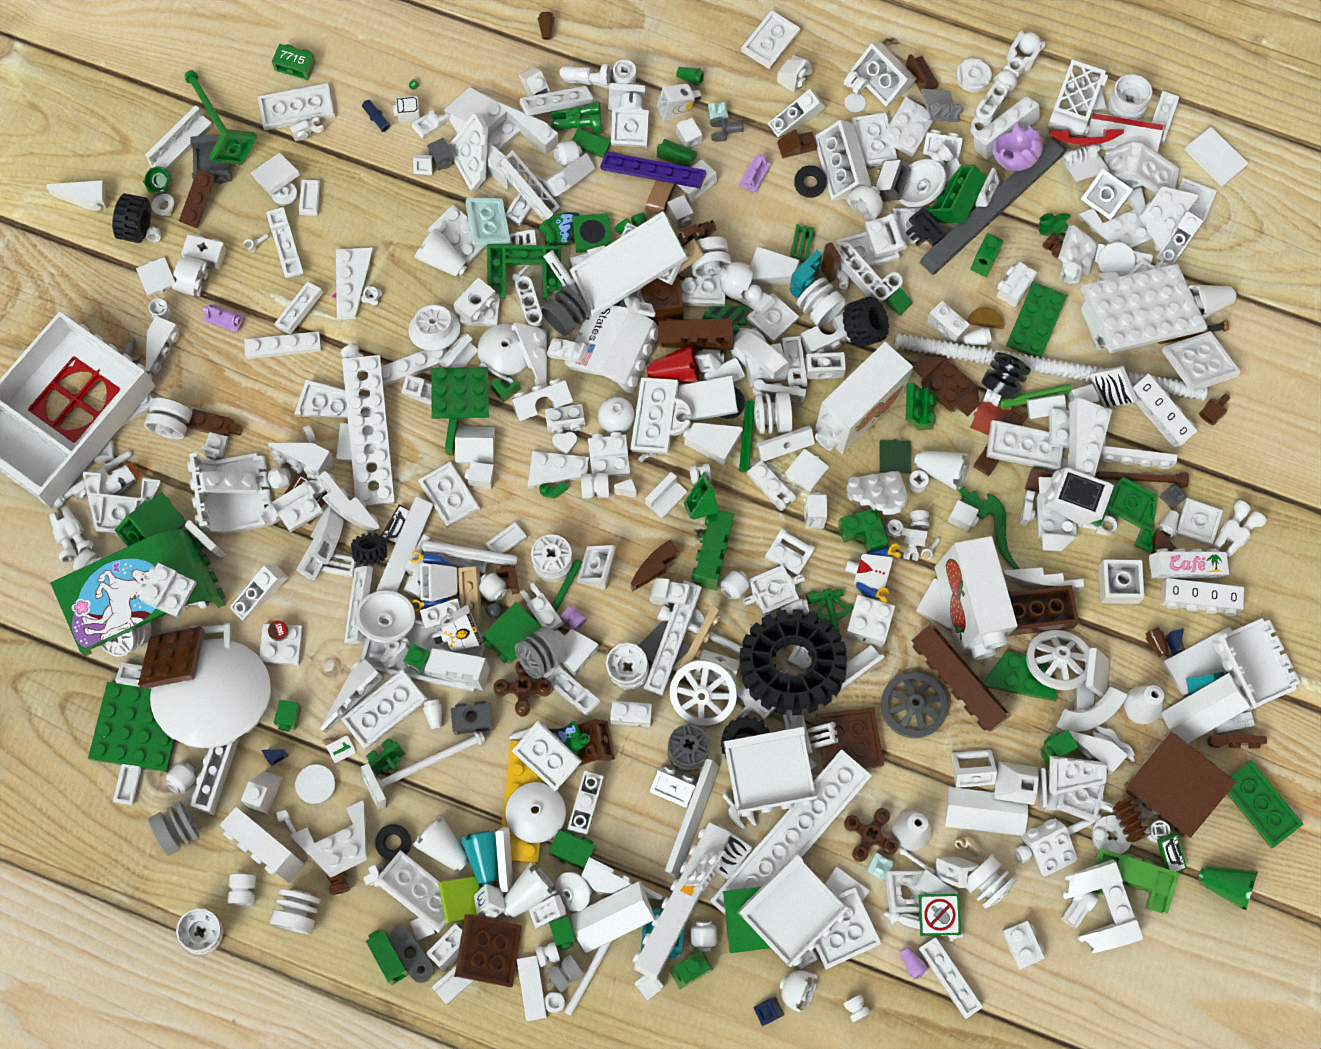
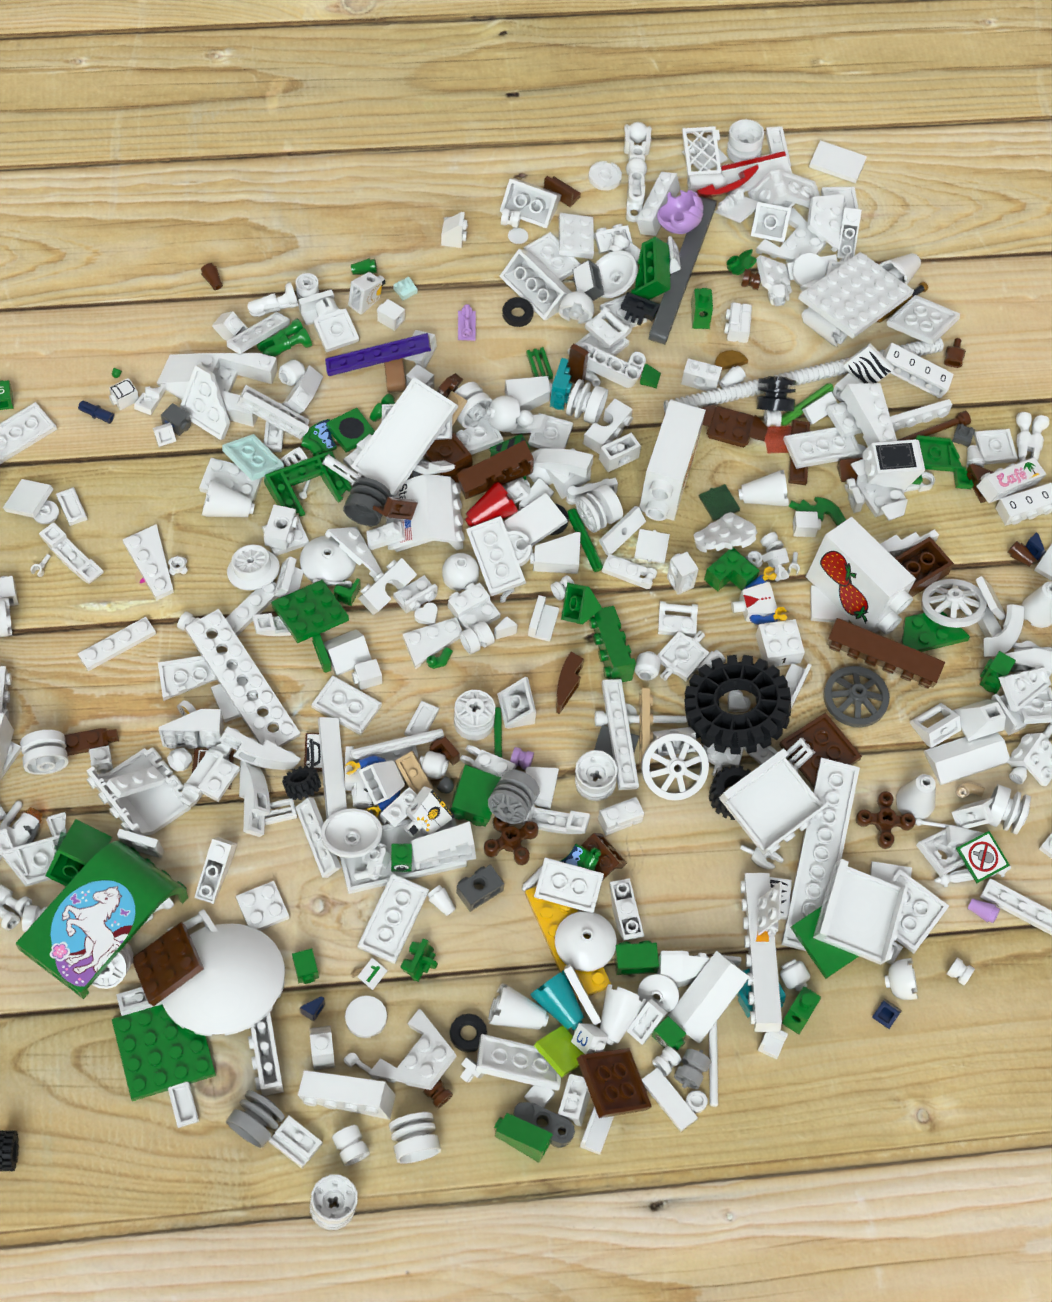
camera: 30 degrees left, 10 degrees down
white plate [138,563,197,618] -> none
white head [166,763,196,794] -> none
lavender hinge [203,304,245,332] -> none
tile [268,621,289,641] -> none
white plate [274,282,324,335] -> none
white plate [290,117,324,142] -> none
white wedge [320,659,383,733] -> none
white tile [361,731,485,811] -> none
white beam [516,276,543,328] -> none
green tile [572,128,611,158] -> none
white brick [649,578,691,607] -> none
white bracket [650,766,697,807] -> none
green panel [657,139,697,167] -> none
white tile [665,759,719,879] -> none
dark grey wheel [667,724,710,772] -> none
dark grey piece [710,117,744,142] -> none
white plate [741,10,801,70] -> none
white slope [768,89,826,137] -> none
reddish brown slope [777,129,817,158] -> none
white plate [781,336,807,387] -> none
green piece [806,588,853,631] -> none
black tyre [842,296,889,347] -> none
light aqua tile [866,853,894,881] -> none
green plate [905,383,936,431] -> none
white wheel [908,470,929,493] -> none
light grey hinge [921,89,964,122] -> none
green plate [1006,282,1067,359] -> none
white brick [1098,560,1144,604] -> none
none -> white plate [269,1116,322,1169]
none -> reddish brown panel [372,497,418,520]

